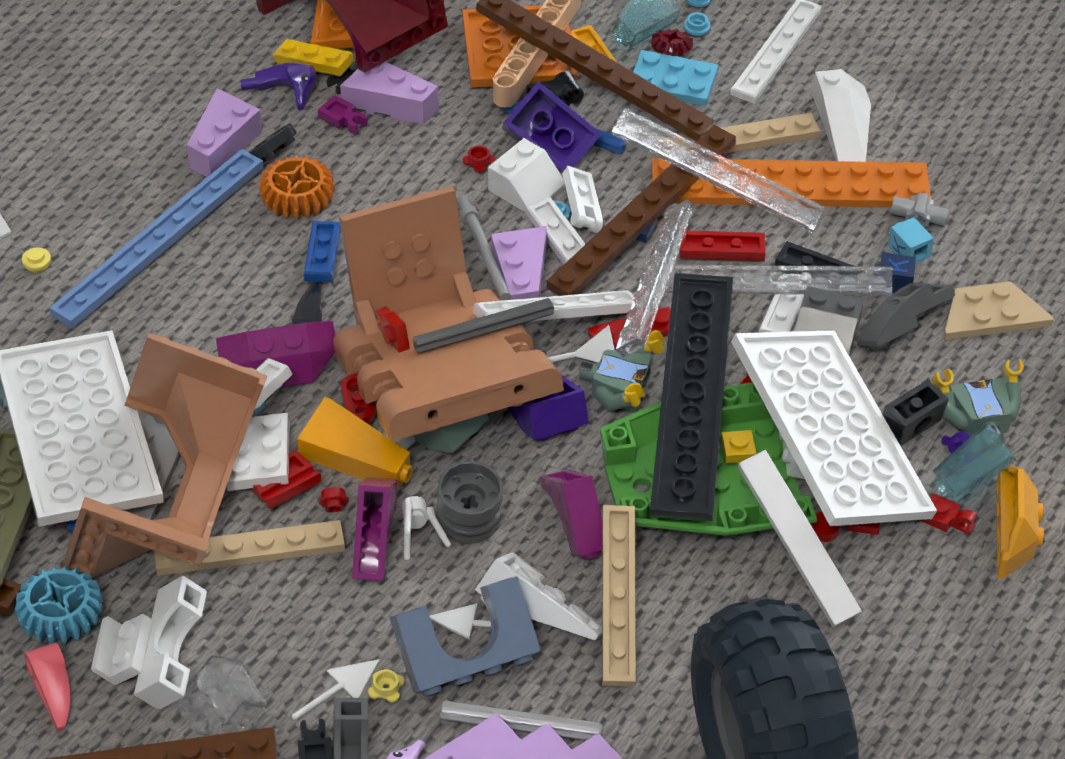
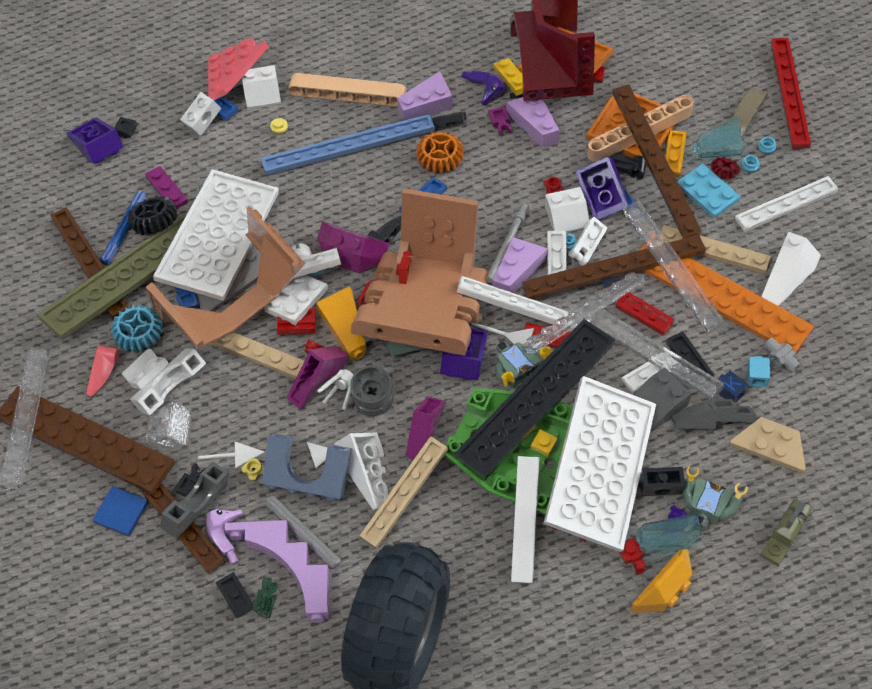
camera: 40 degrees right, 10 degrees up
dark grey axle [413,298,554,353] -> none
none -> light nougat beam [288,73,407,106]

